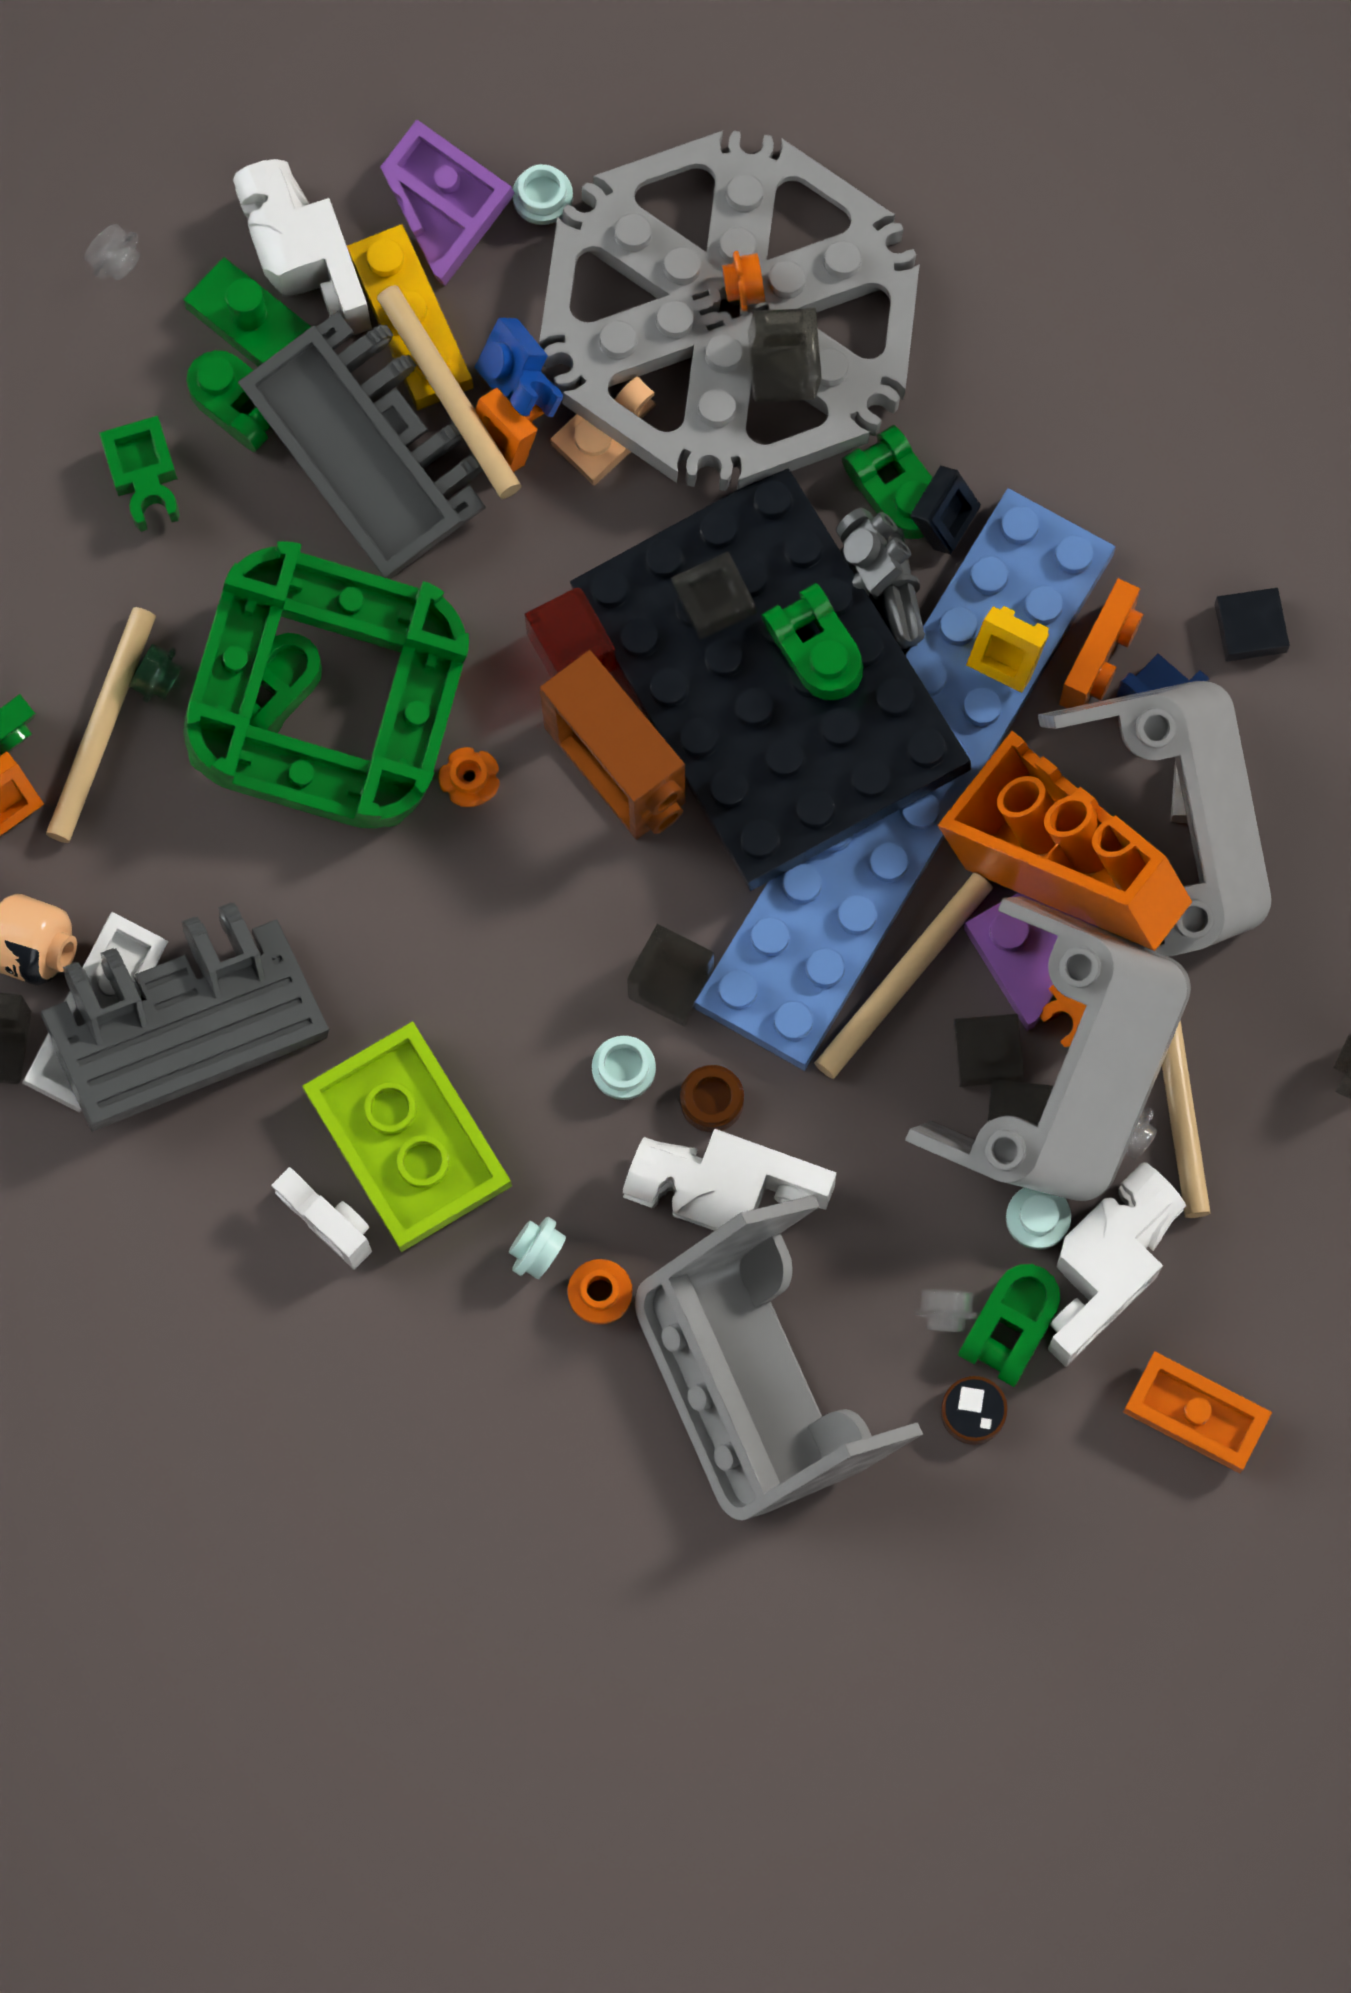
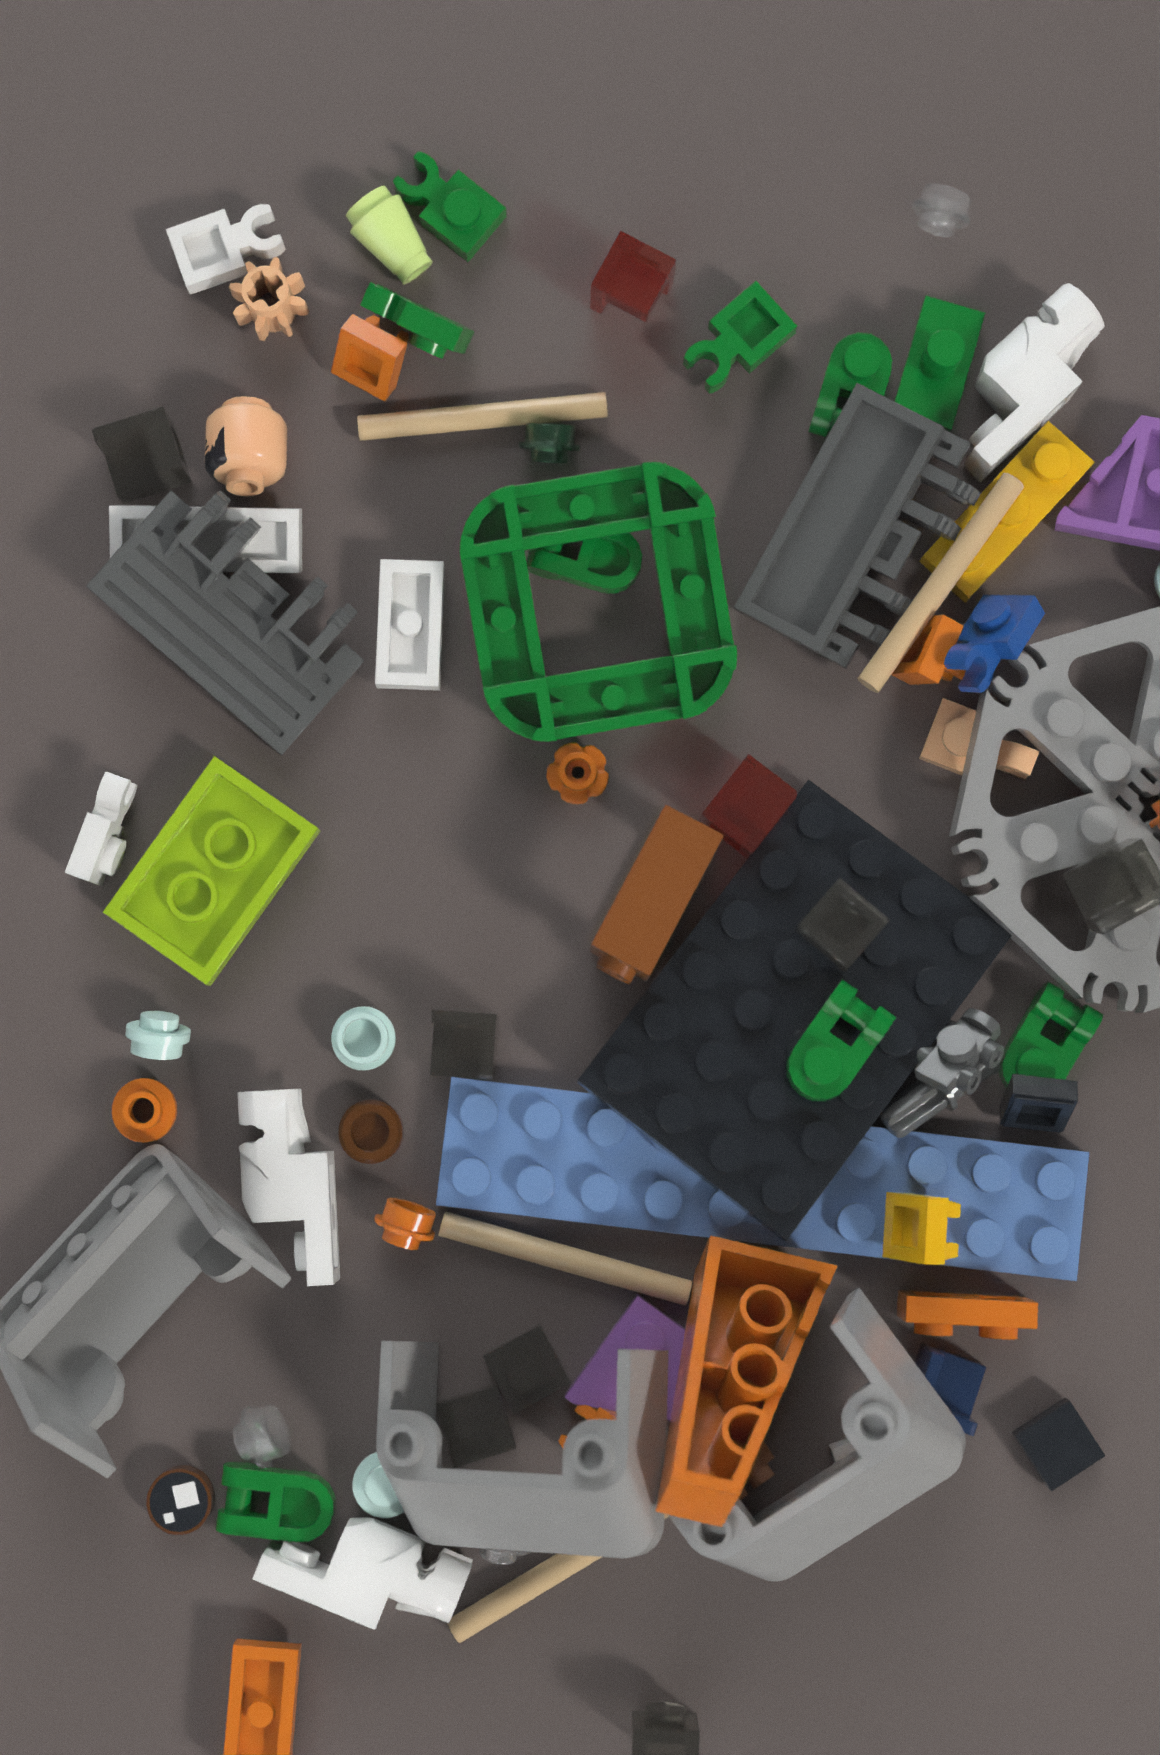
camera: 65 degrees right, 10 degrees up
none -> orange plate [374,1198,436,1250]
none -> white plate [375,559,445,690]
none -> clear red panel [590,231,677,322]

